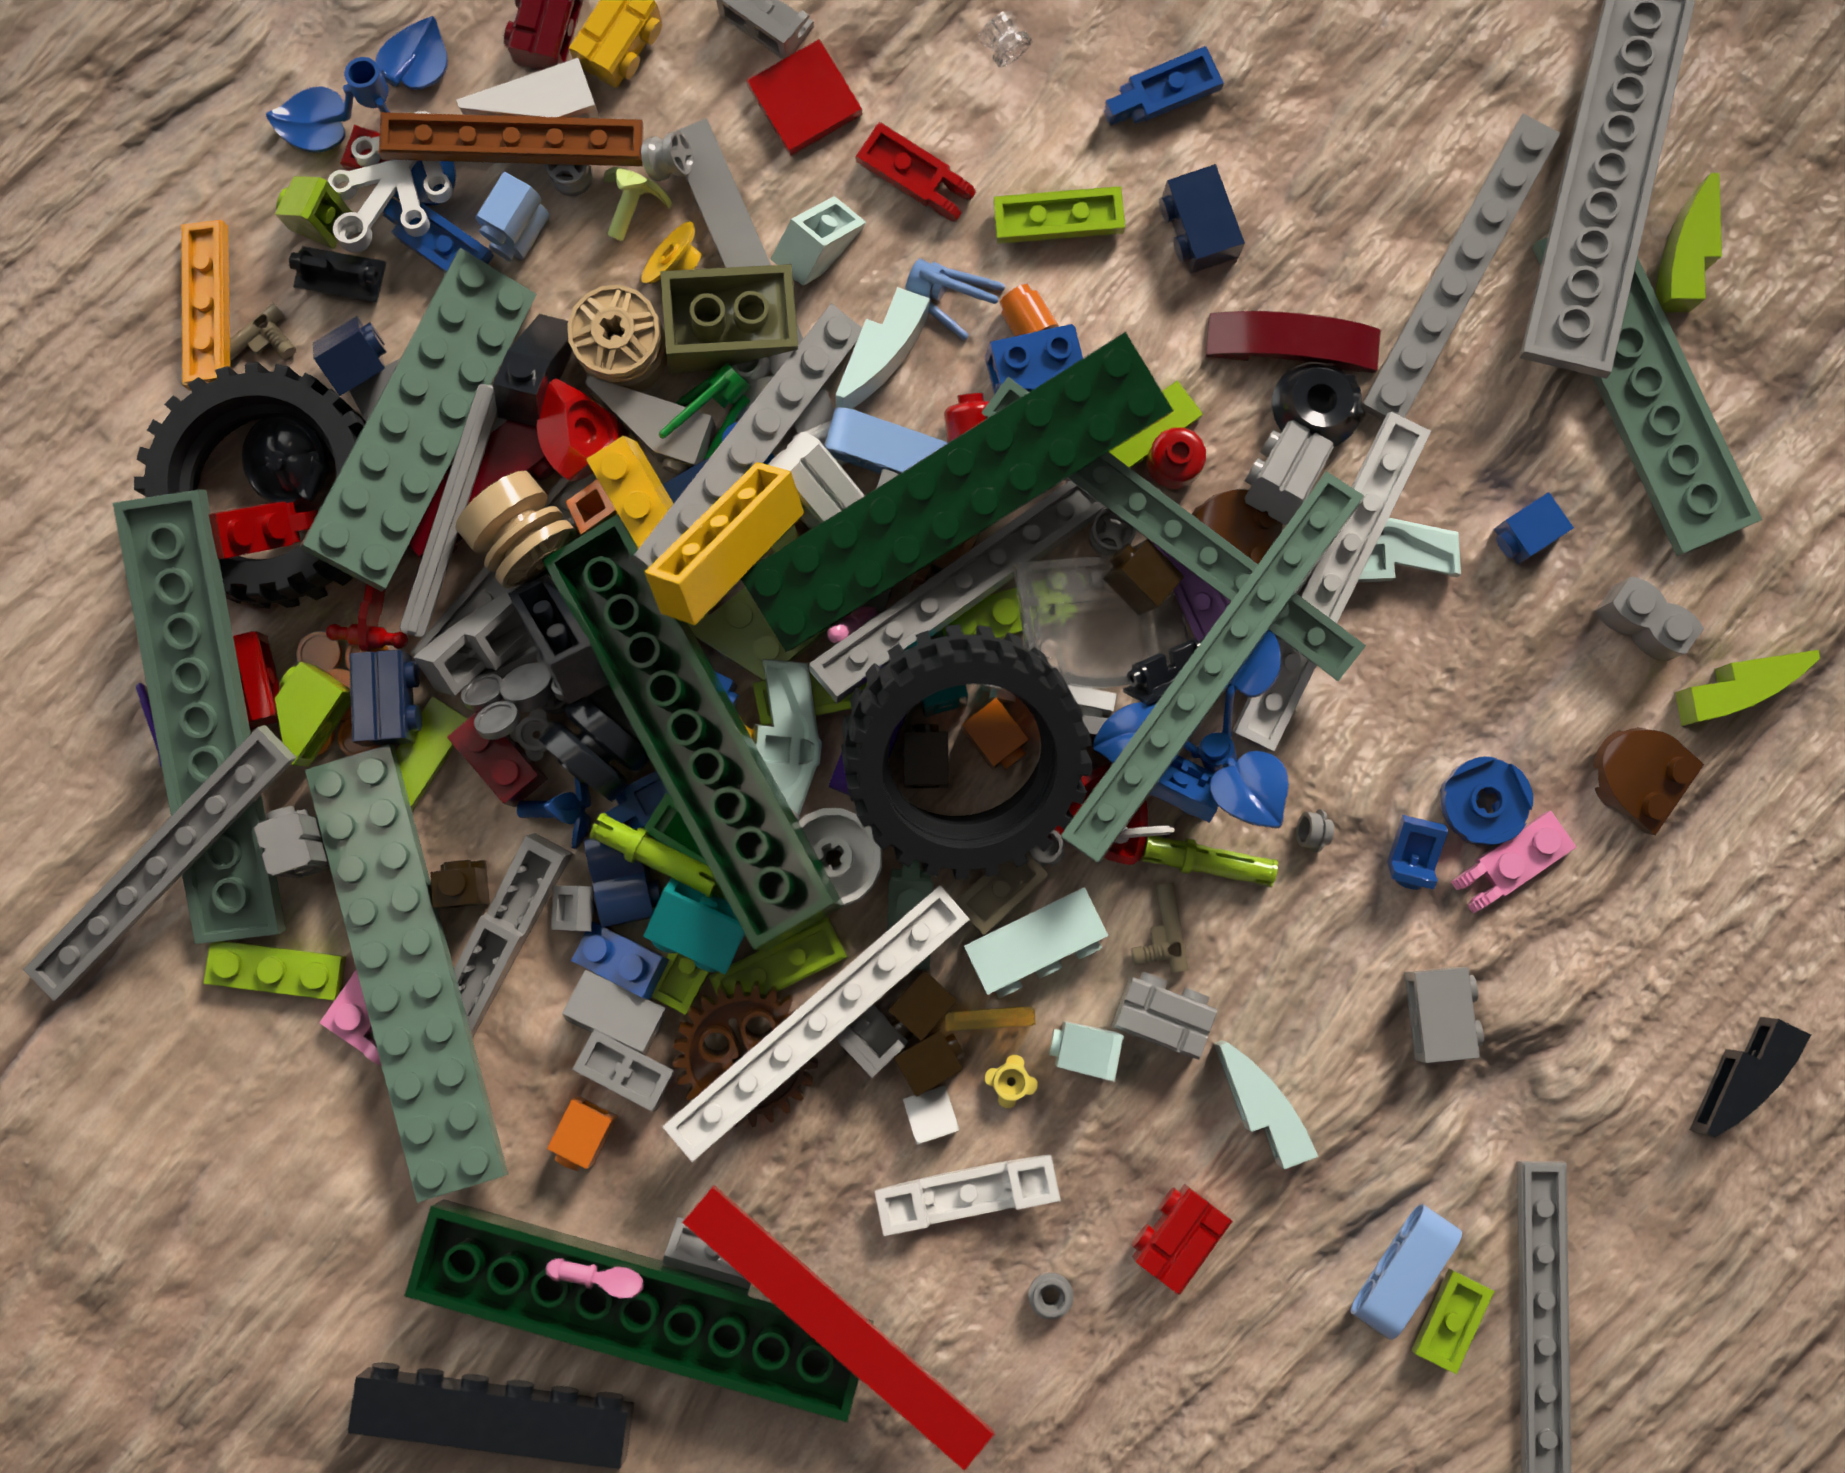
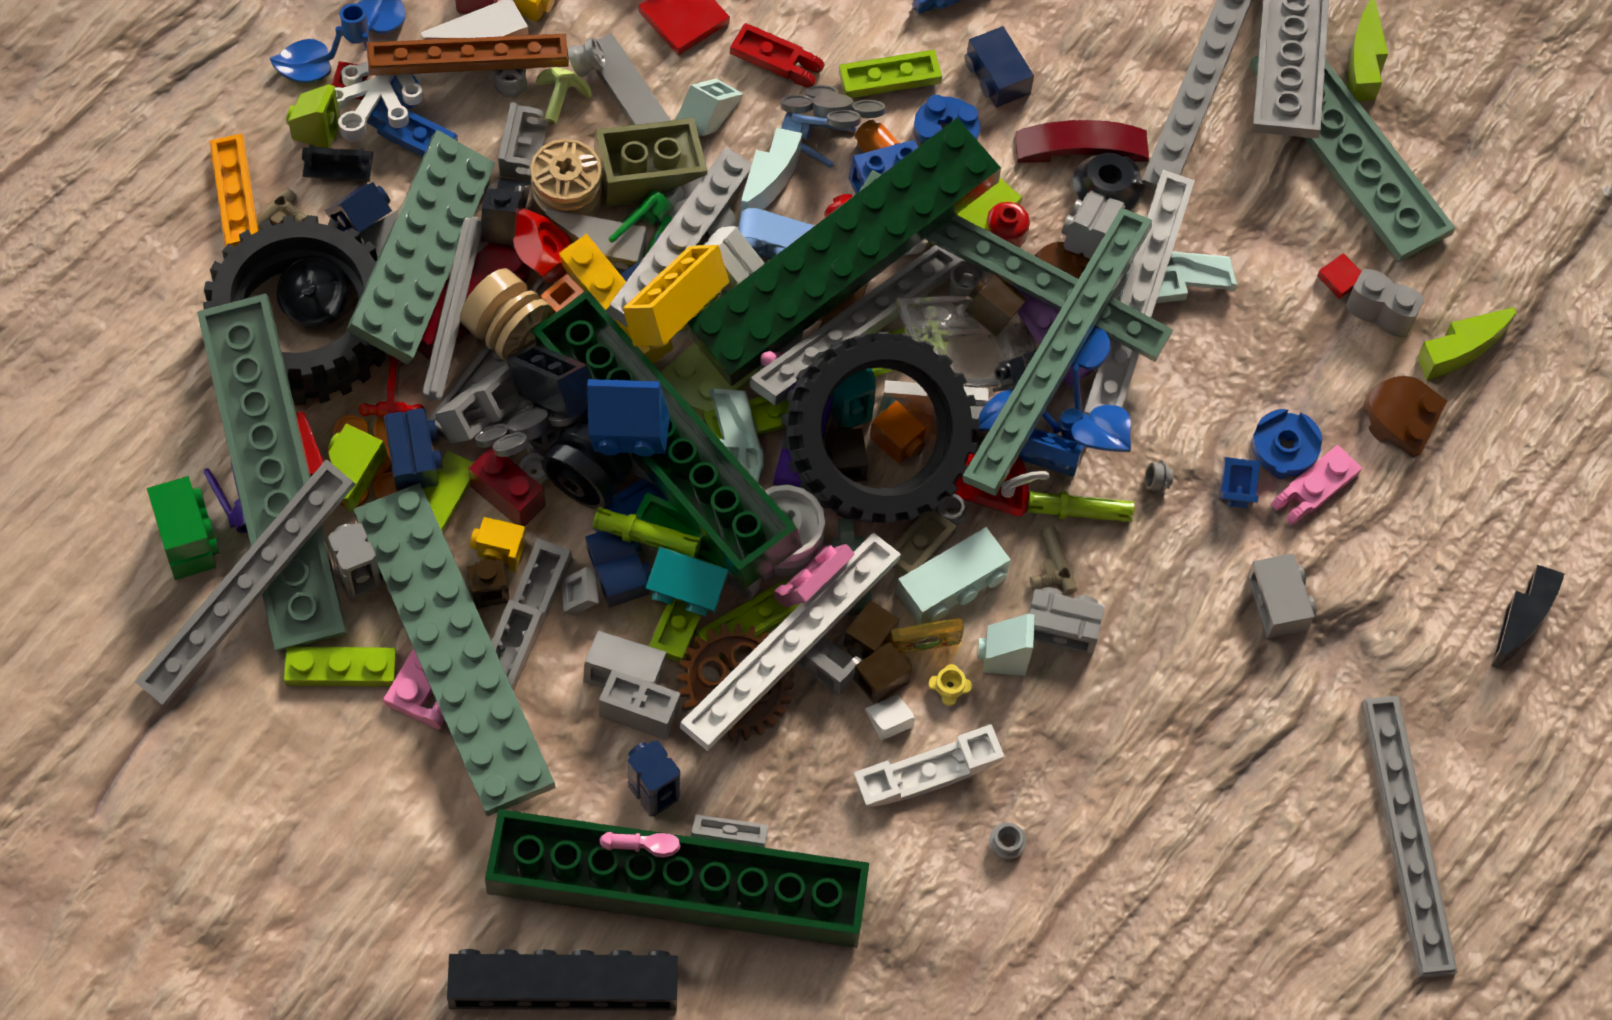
camera: 15 degrees left, 20 degrees down
red hinge [208,502,319,559] -> none
light blue brick [475,171,550,261] -> none
blue plant [517,778,591,849] -> none
orange brick [547,1096,618,1171] -> none
blue plate [571,921,669,1000] -> none
yellow piece [641,221,701,284] -> none
red tile [682,1185,995,1471] -> none
red brick [1132,1183,1233,1295] -> none
light aqua slope [1214,1040,1318,1169] -> none
light blue beam [1351,1204,1462,1340] -> none
lime plate [1411,1268,1495,1375] -> none
blue brick [1494,492,1574,564] -> none
none -> green piece [146,476,220,580]
none -> yellow brick [470,517,526,573]
none -> light grey hinge [498,102,548,181]
none -> blue slope [587,379,670,456]
none -> dark blue brick [627,740,680,817]
none -> bright pink plate [773,544,855,607]
none -> flat silver piece [780,85,885,128]
none -> blue plate [913,95,980,144]
none -> red tile [1317,253,1362,299]

